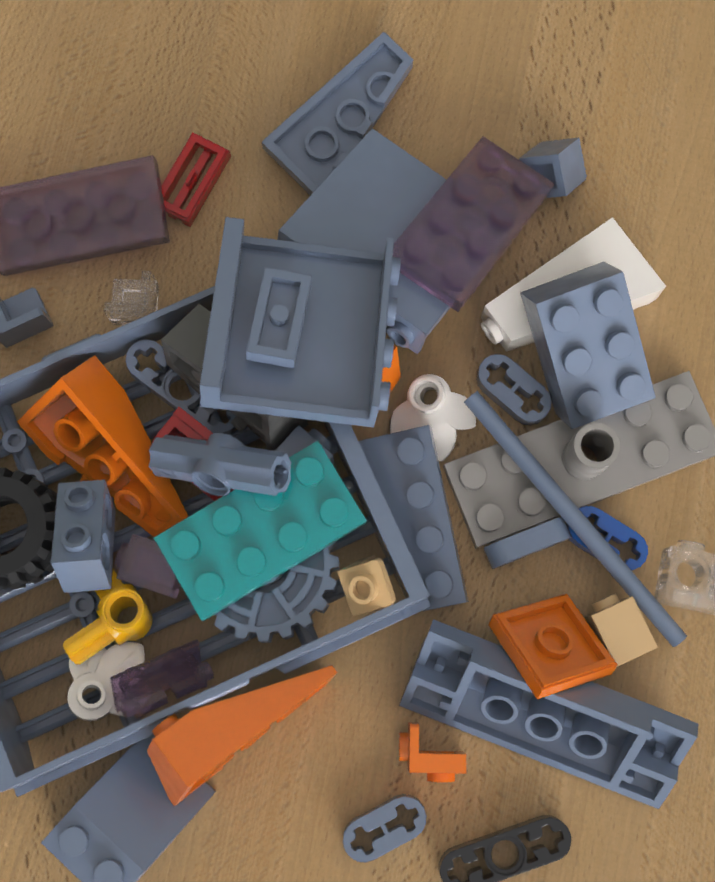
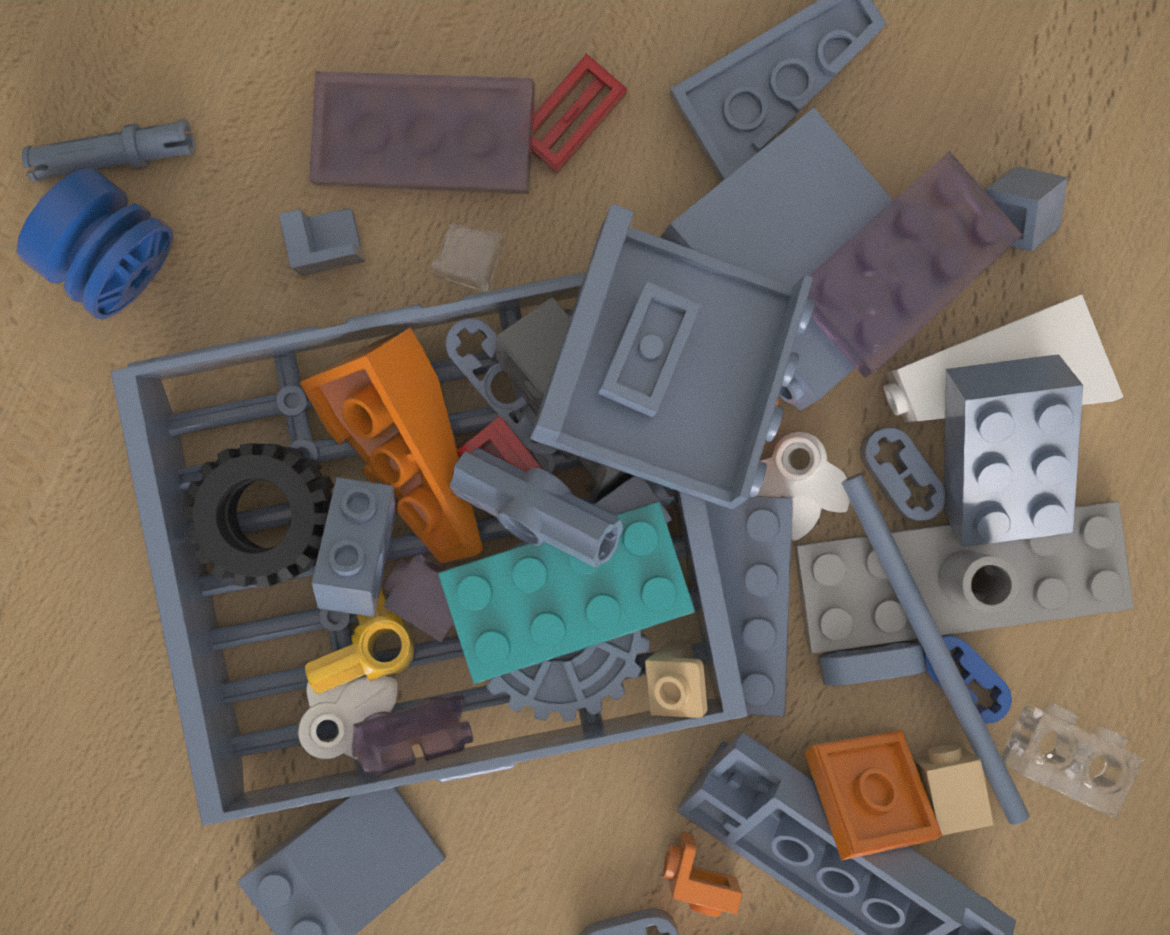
camera: 10 degrees right, 10 degrees up
orange wedge [147,665,338,806] -> none

